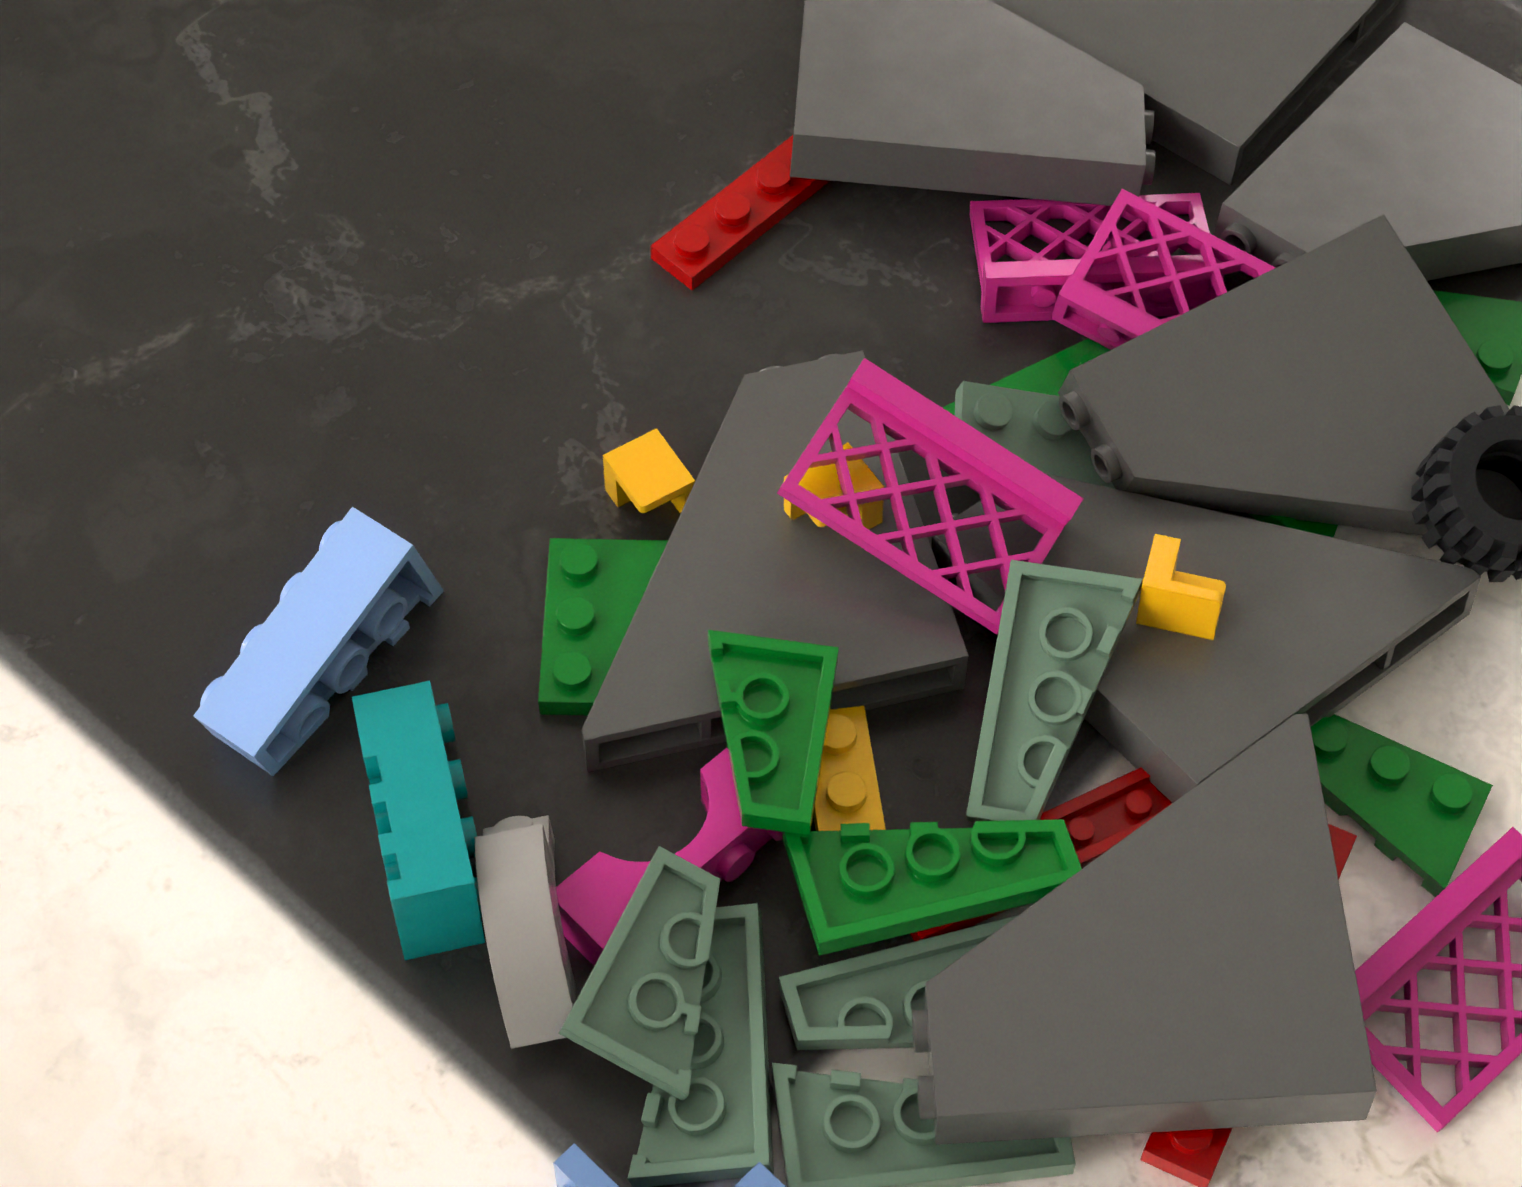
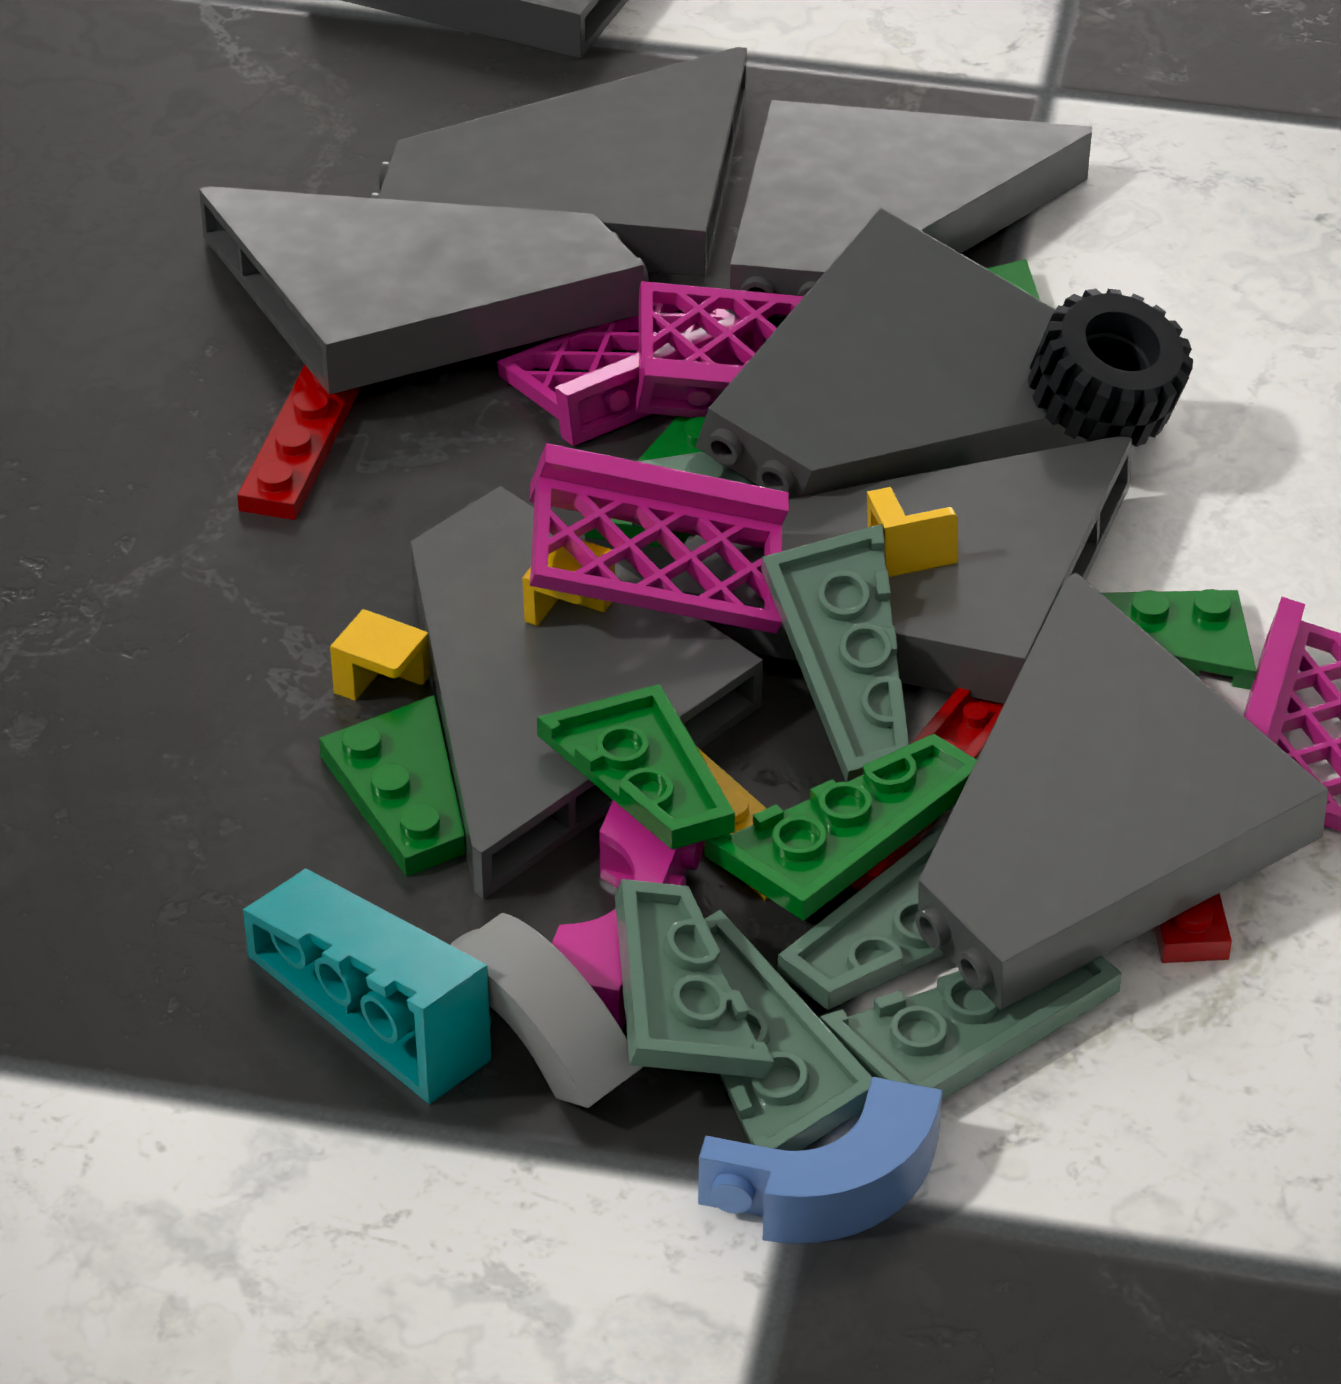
camera: 30 degrees left, 15 degrees down
light blue wedge [193,507,444,776] -> none

